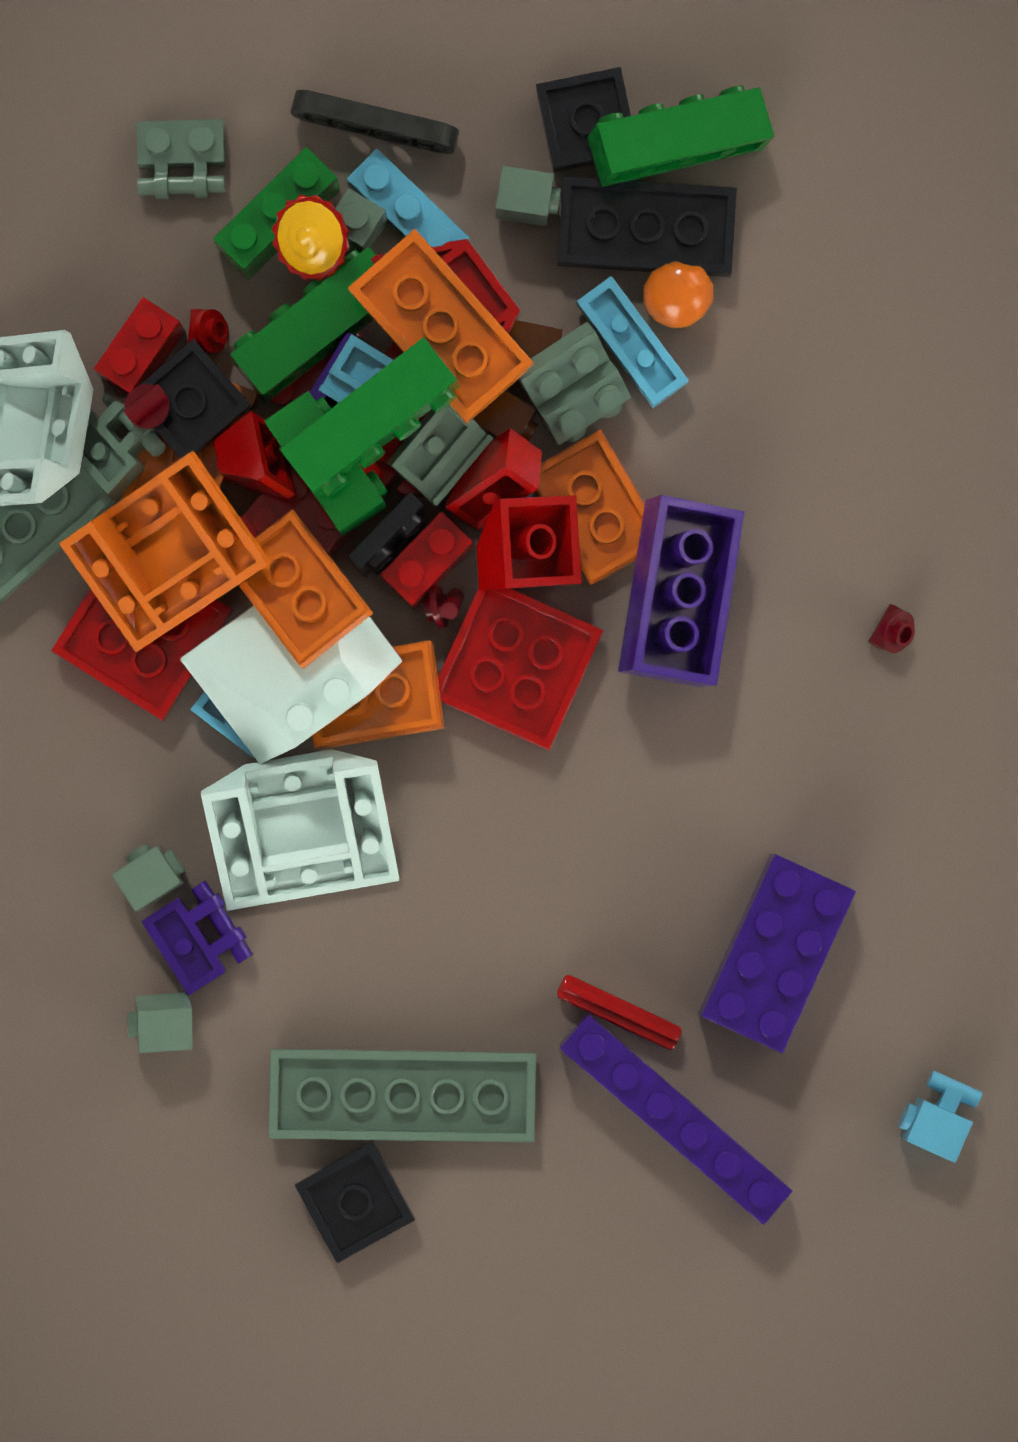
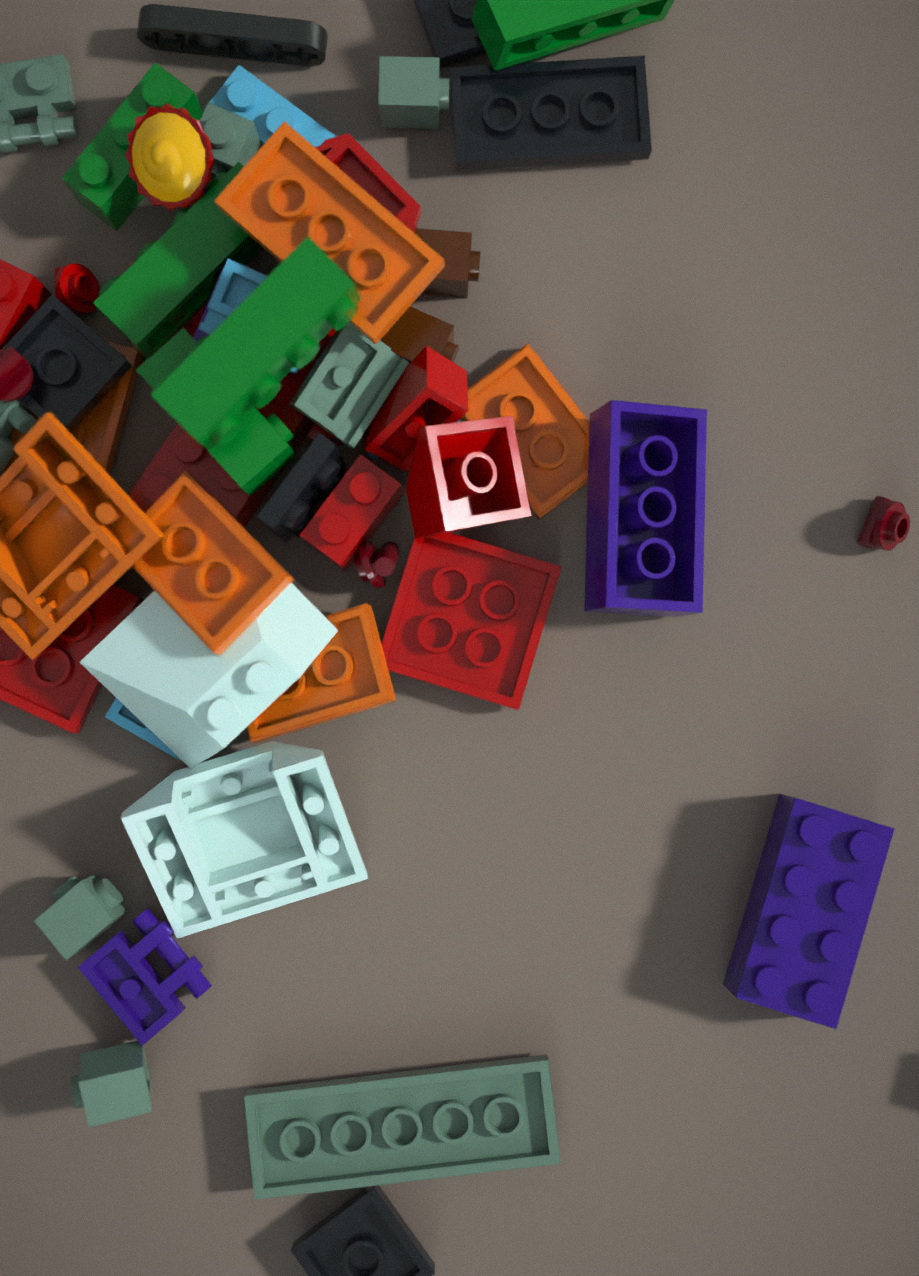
camera: 10 degrees left, 0 degrees up
red slope [213,411,295,499] -> none
sand green plate [518,322,632,445] -> none
red axle [557,975,682,1050] -> none
dark purple brick [559,1012,793,1225] -> none
medium azure plate [576,276,689,408] -> none
orange hair [643,261,714,328] -> none

